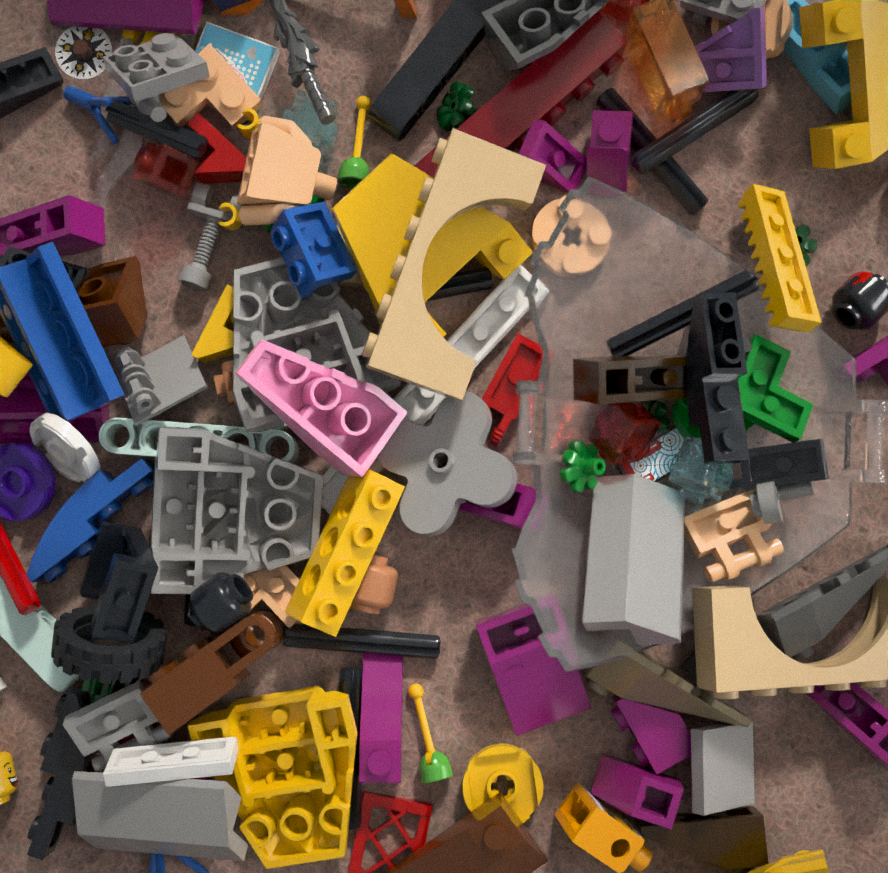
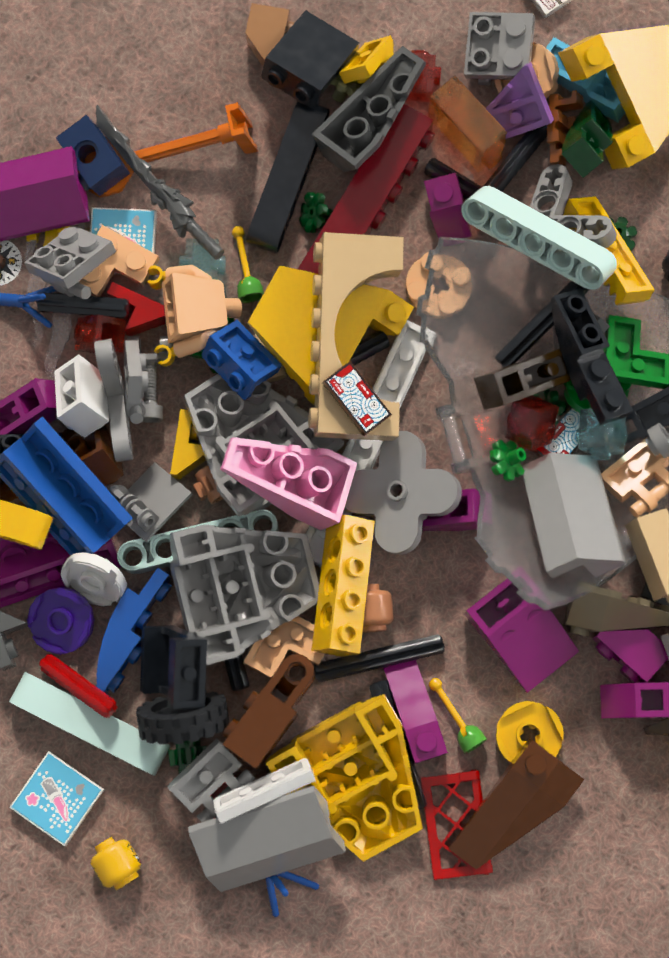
camera: 15 degrees left, 5 degrees down
black slope [27,686,96,860] -> none
black head [190,572,253,634] -> none
red hinge [482,333,552,447] -> none
magenta slope [519,120,587,195] -> none
light orange torso [554,782,652,873] -> none
none -> white brick [54,354,109,438]
none -> light grey beam [94,339,133,462]
none -> light grey plate [124,340,148,424]
none -> tile [322,361,392,436]
none -> light aqua beam [461,186,617,290]
none -> light grey beam [530,164,617,248]
none -> dark orange piece [547,90,583,167]
none -> dark green slope [562,100,613,178]

